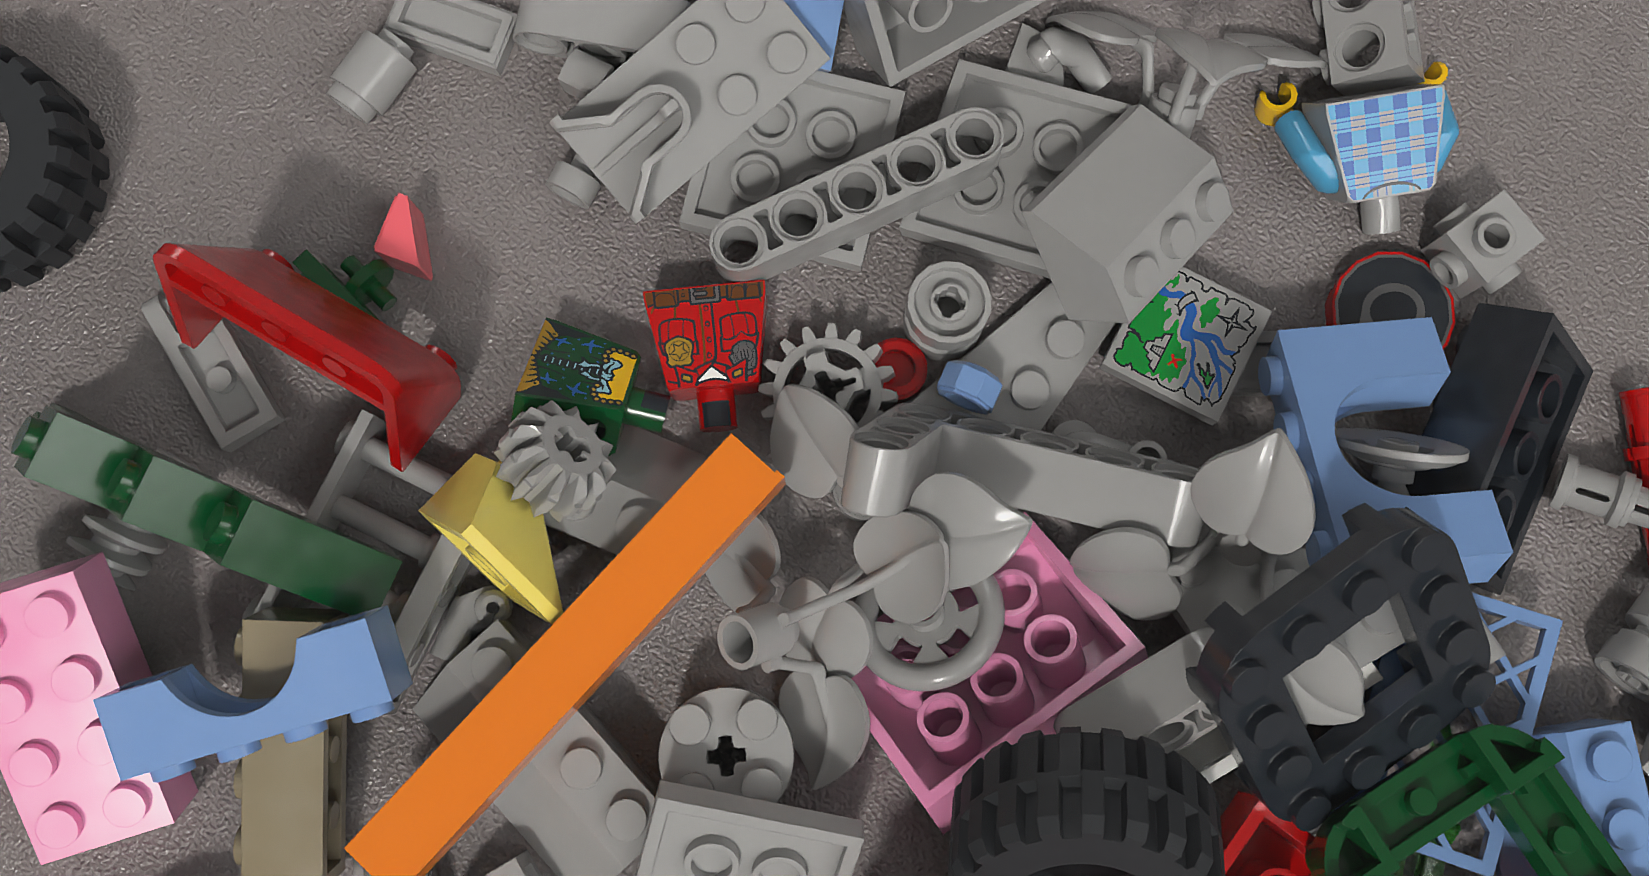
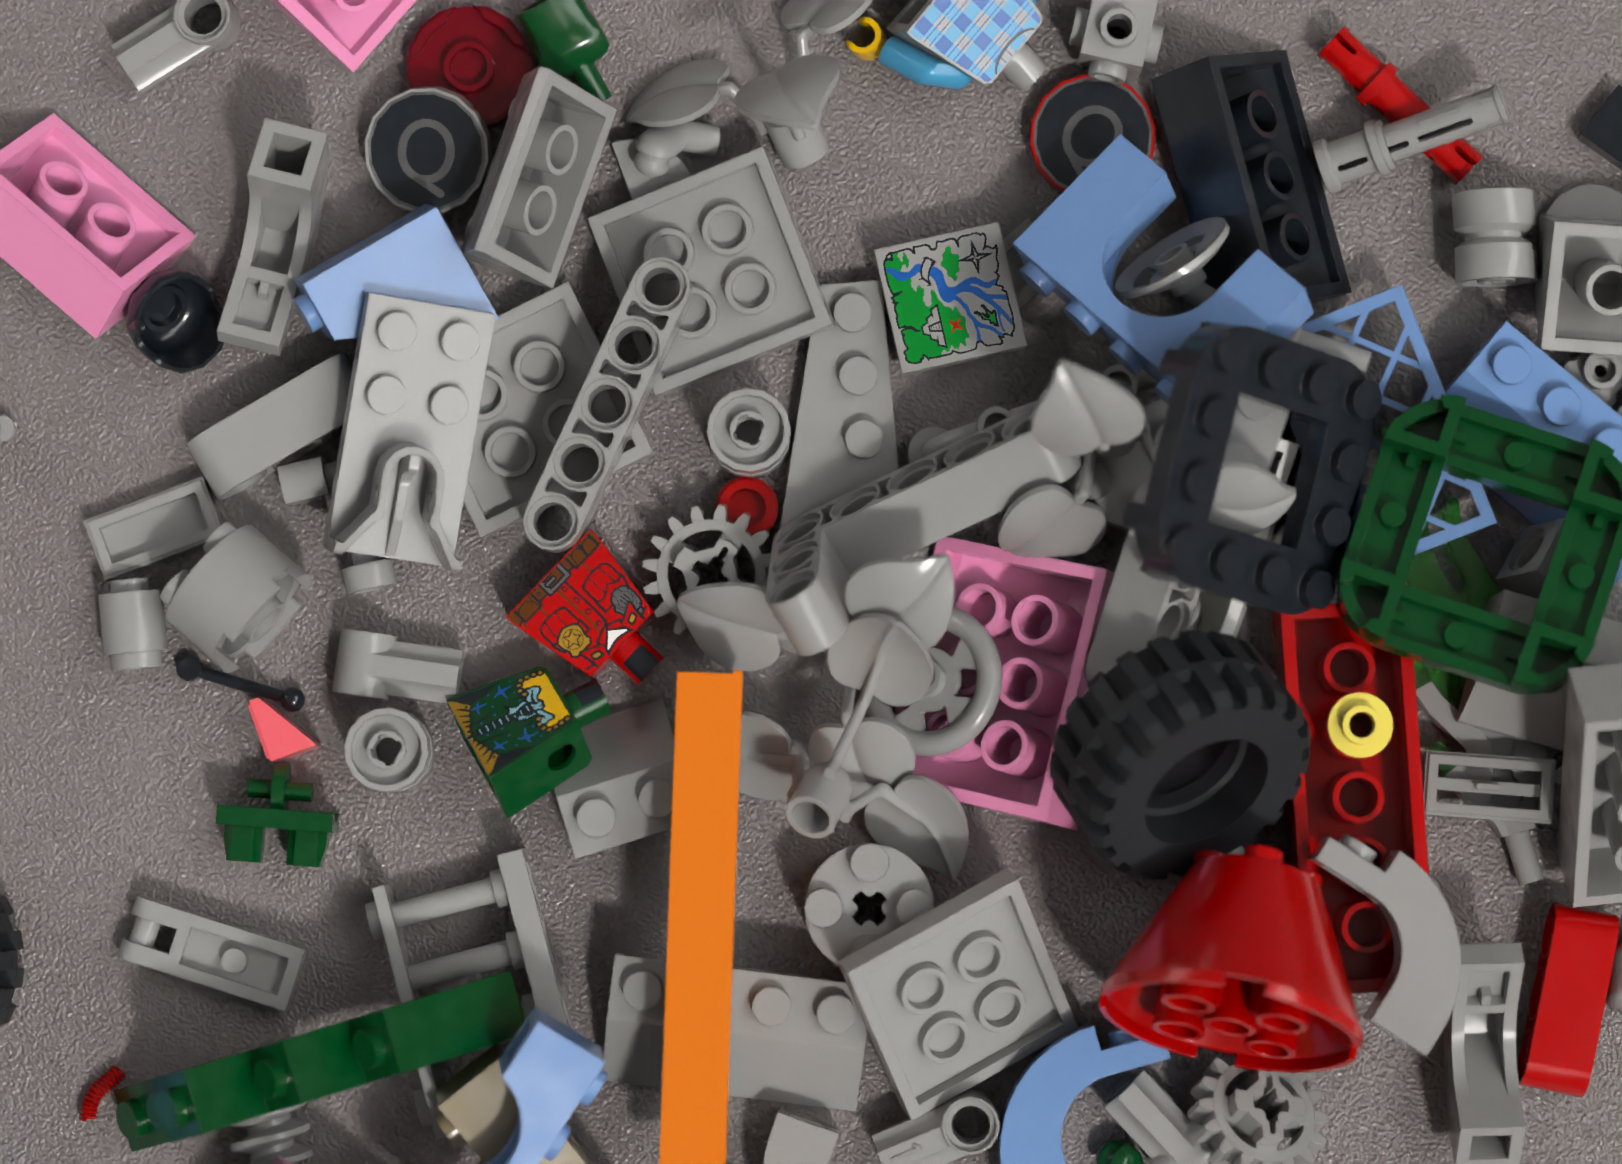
camera: 40 degrees left, 5 degrees up
red windscreen [153,243,461,472] -> none
light yellow slope [418,453,563,625] -> none
light grey arm [430,585,513,662] -> none
light grey gear [494,400,616,522] -> none
medium blue tile [937,360,1003,415] -> none
light grey slope [1021,104,1234,324] -> none
none -> red leg [79,1065,126,1122]
none -> light grey brick [160,521,312,673]
none -> black hinge [176,656,305,712]
none -> light grey piece [332,629,464,704]
none -> light grey wheel [344,708,436,793]

